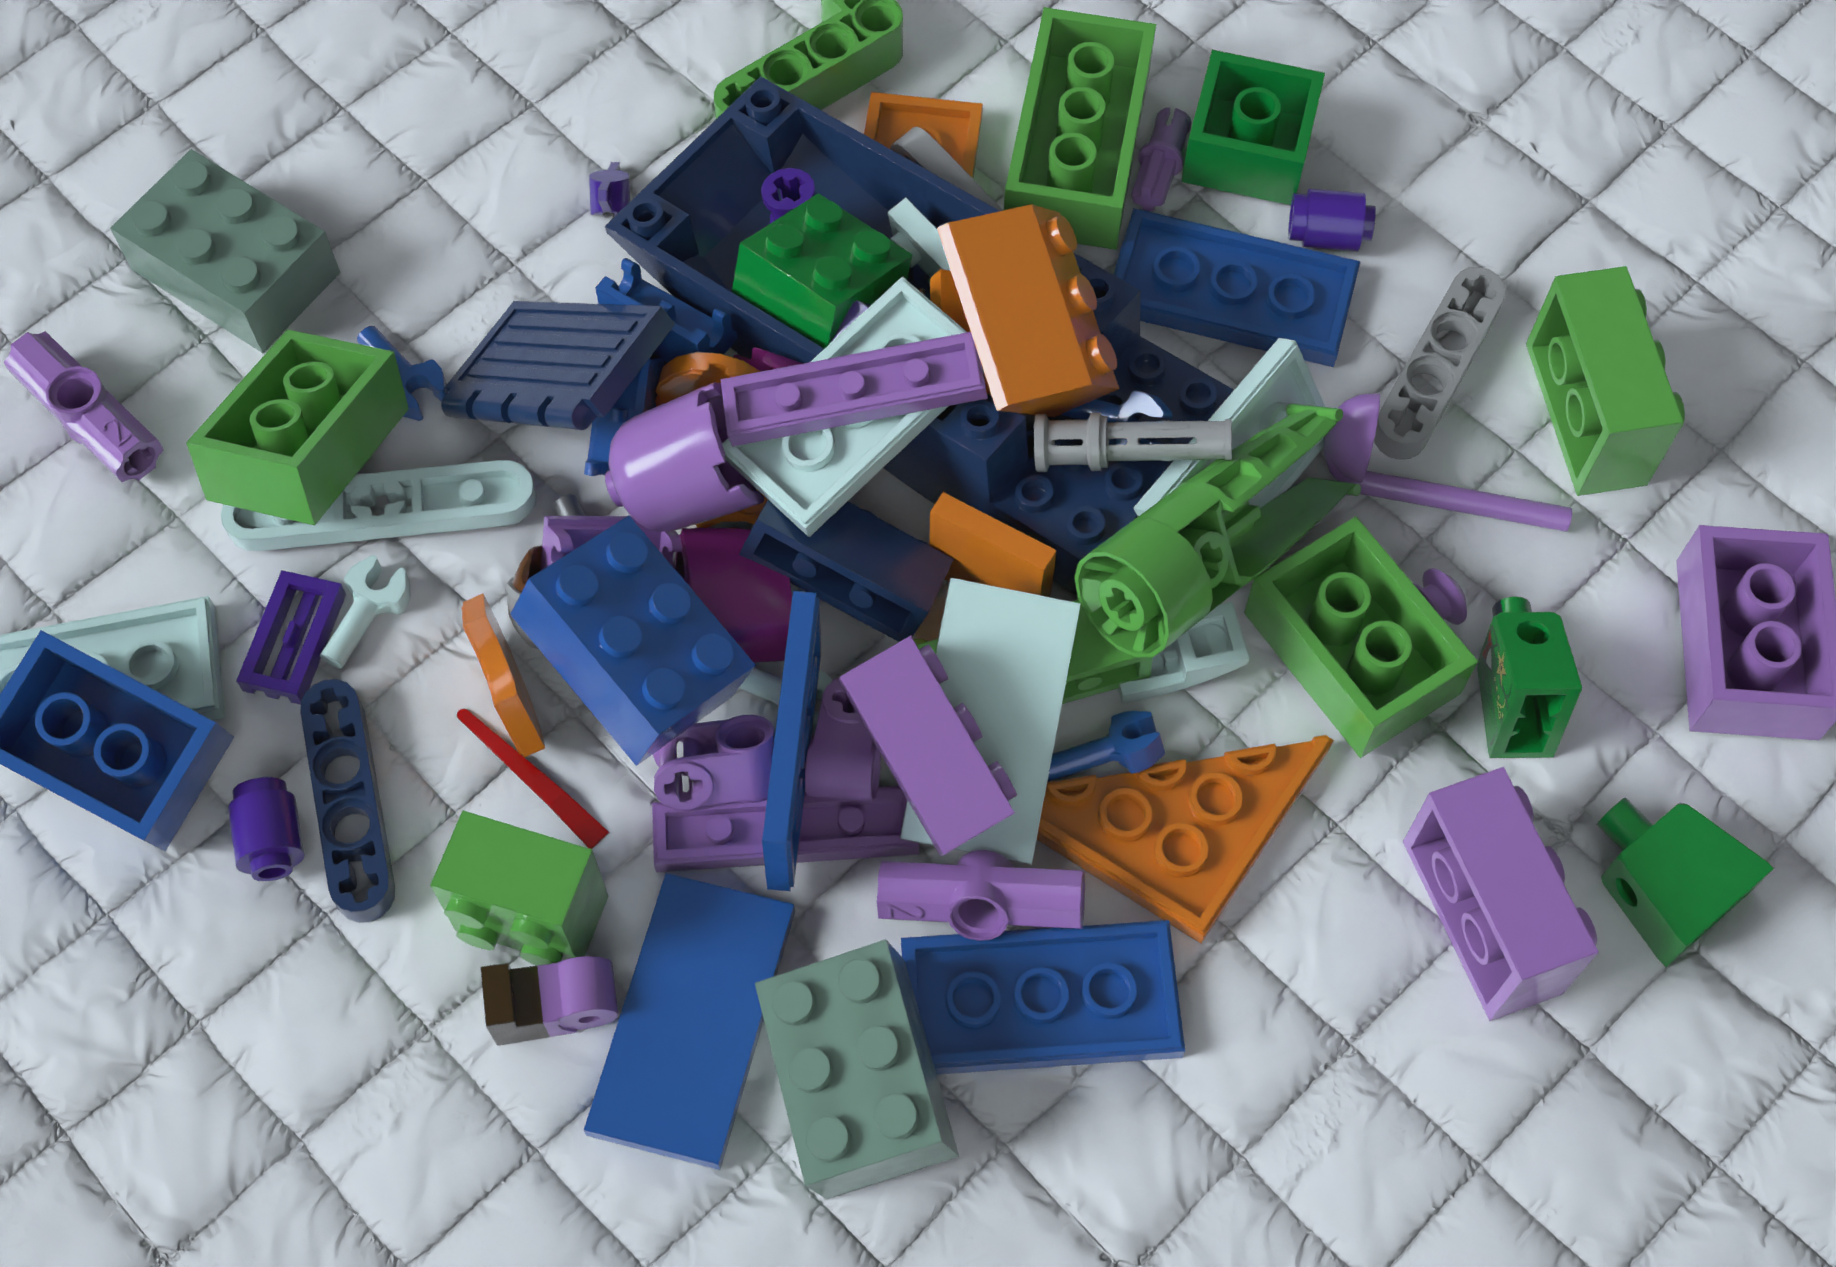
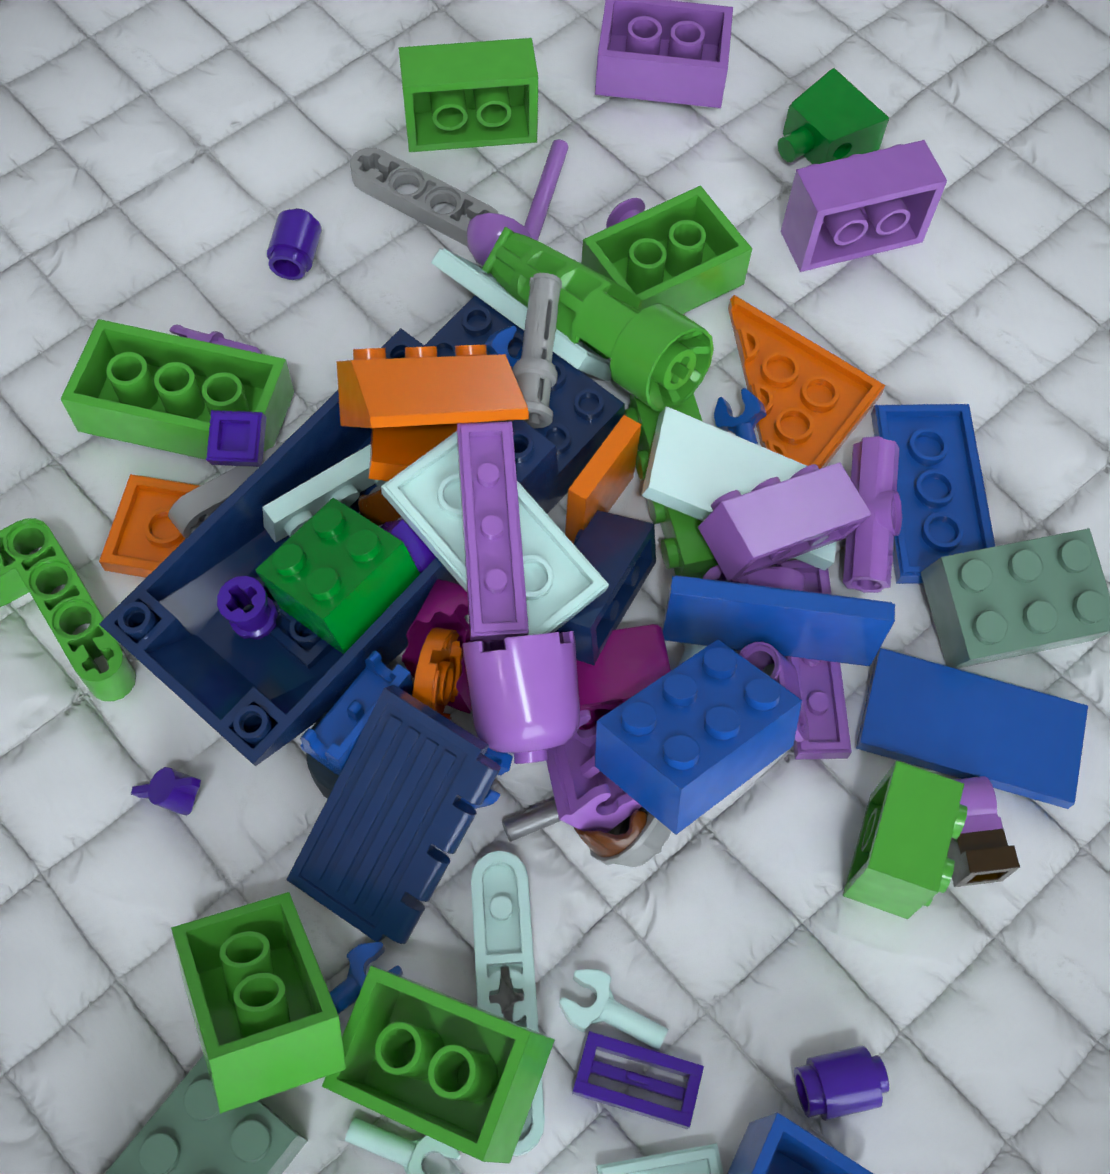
camera: 90 degrees left, 0 degrees up
dark blue beam [300,679,395,923] -> none
red sticker [457,709,610,849] -> none
orange tile [461,593,545,758] -> none
blue tile [1113,208,1361,367] -> none
green brick [1181,49,1325,205] -> none
green torso [1477,596,1582,758] -> none
none -> bright green brick [171,892,346,1114]
none -> dark purple tile [206,410,267,467]

